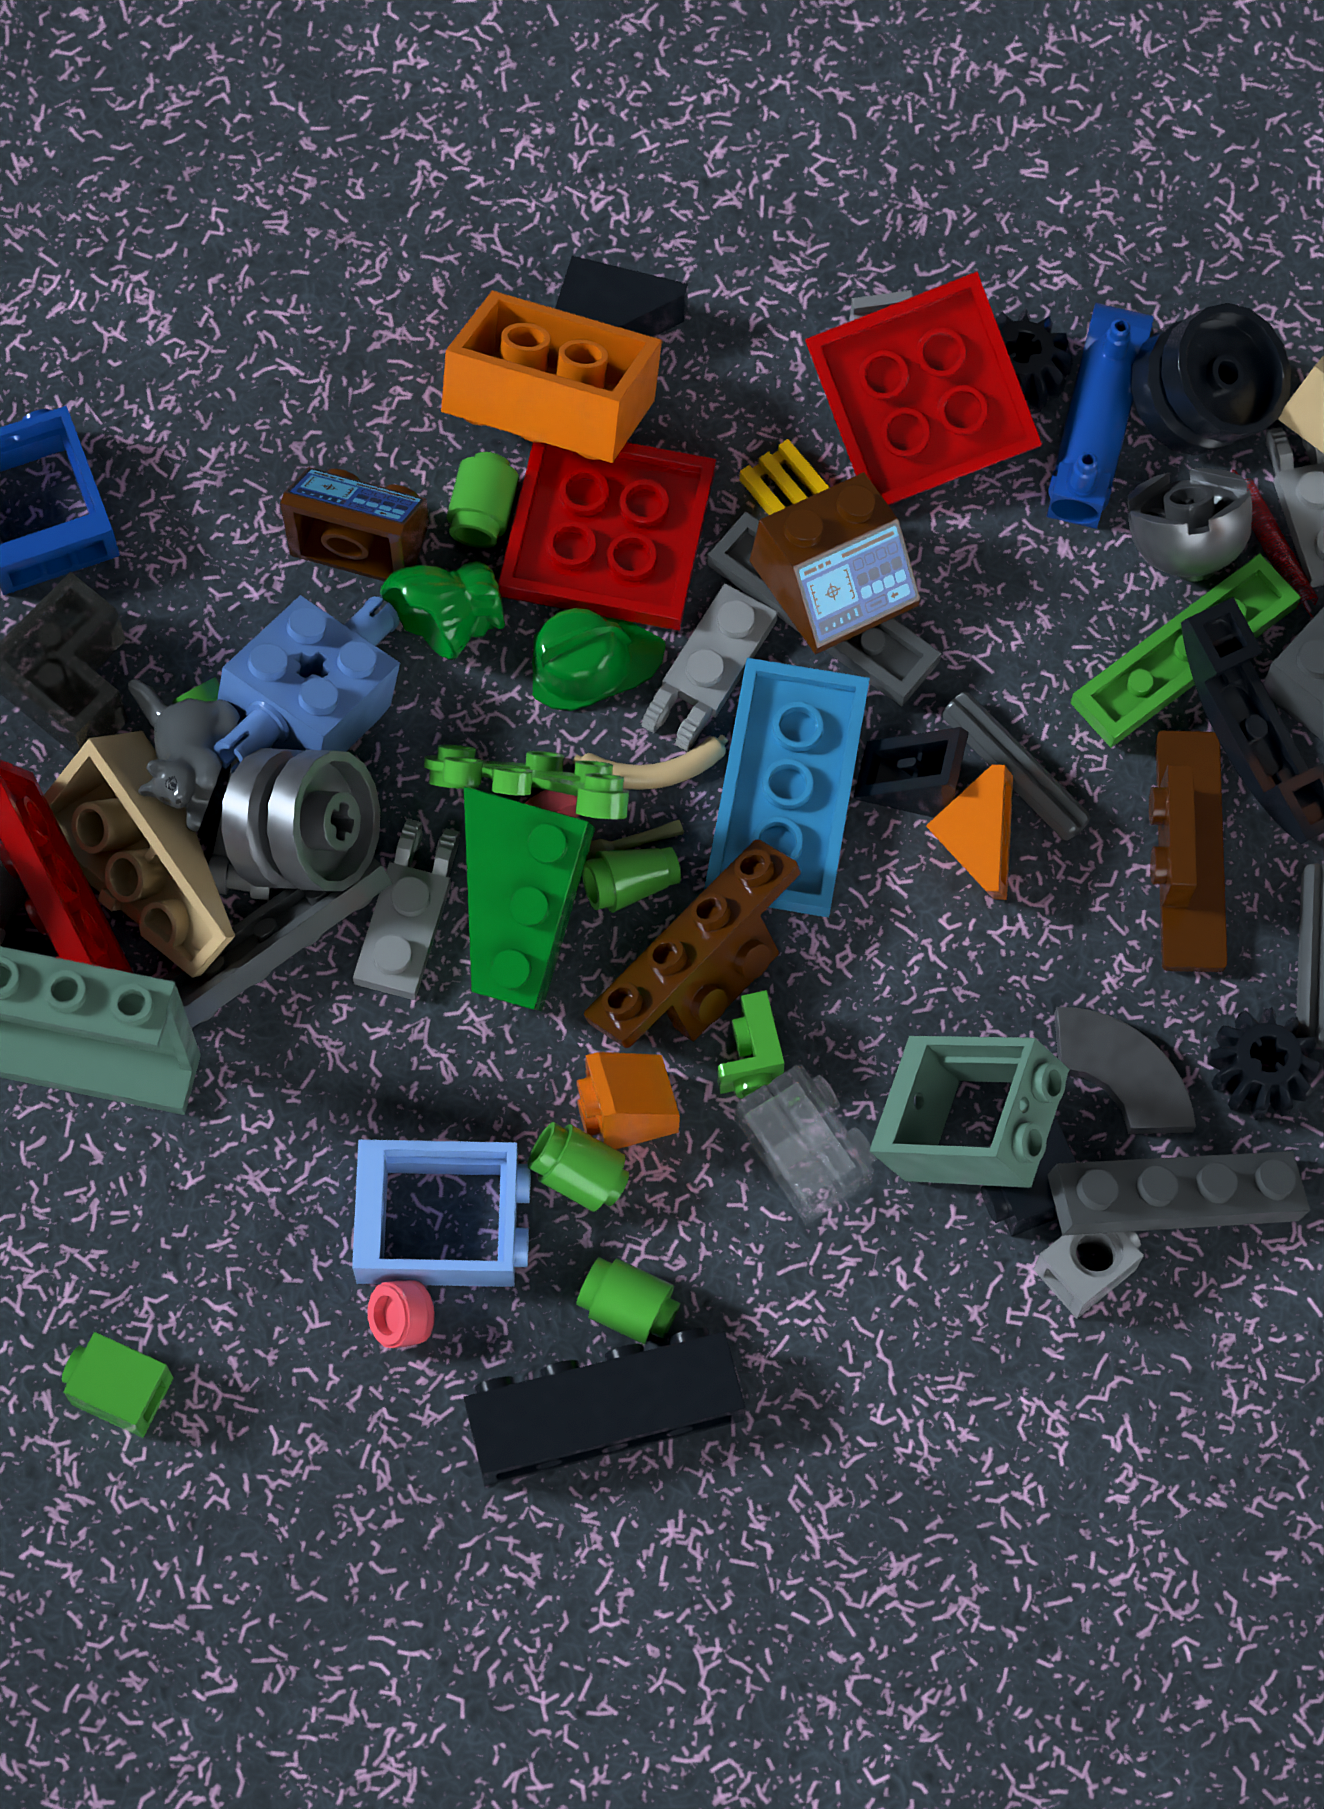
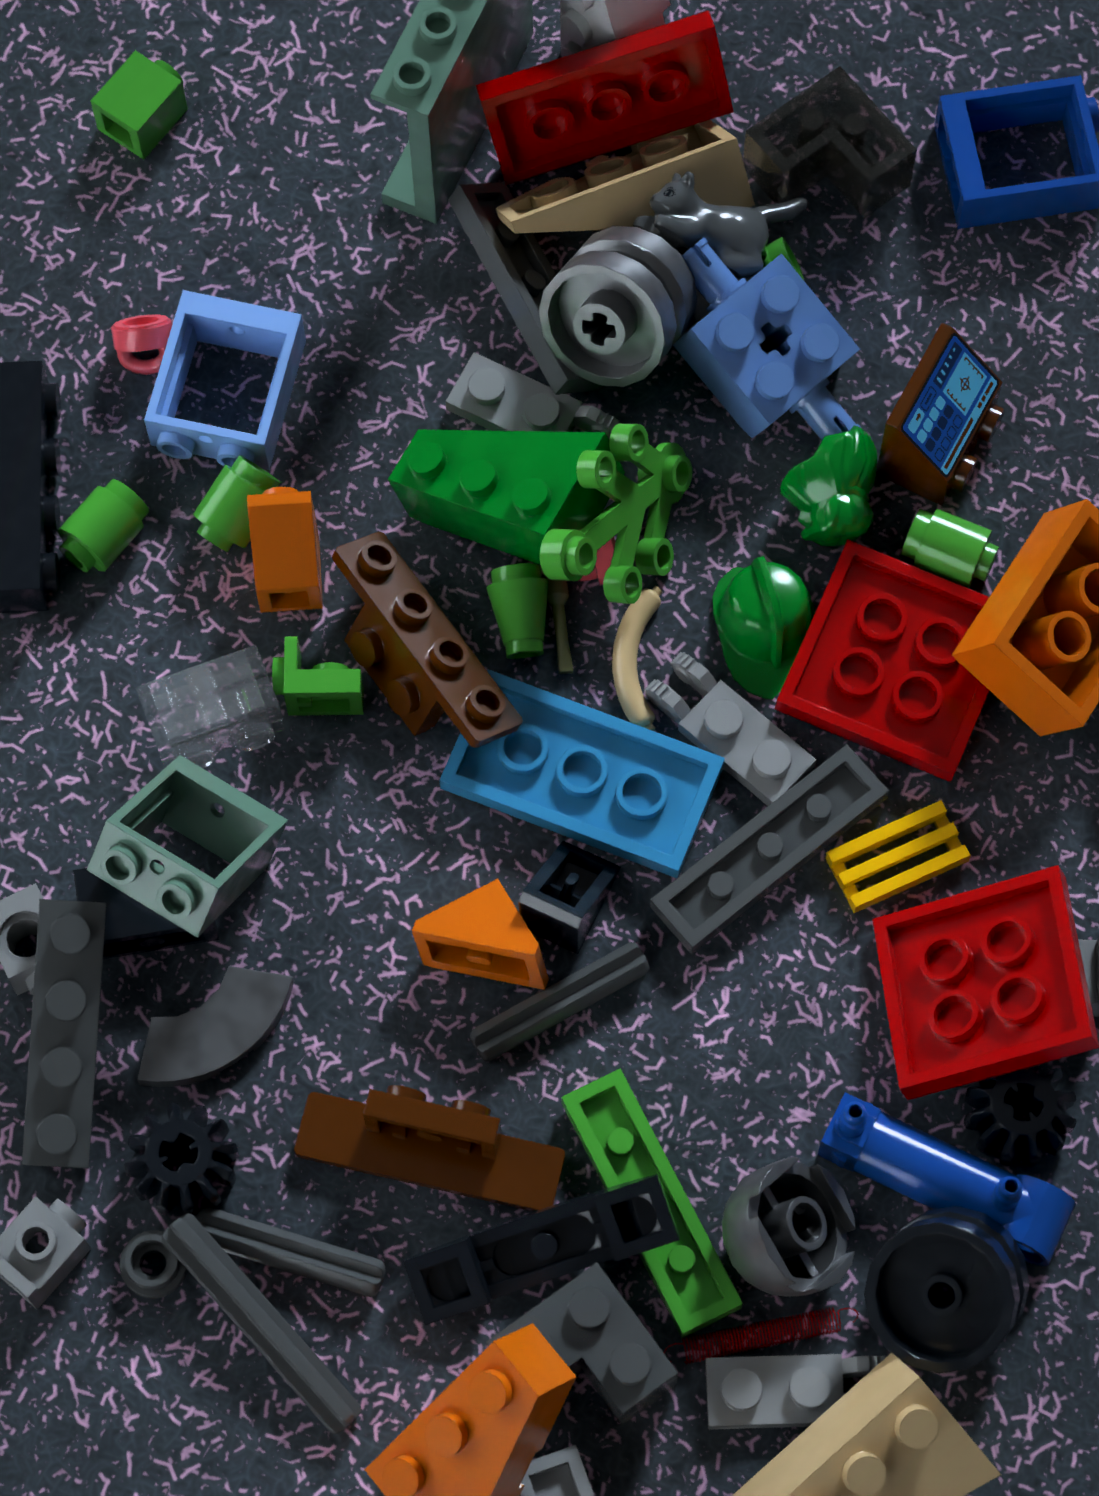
camera: 105 degrees right, 0 degrees up
slope [749,472,921,655] -> none

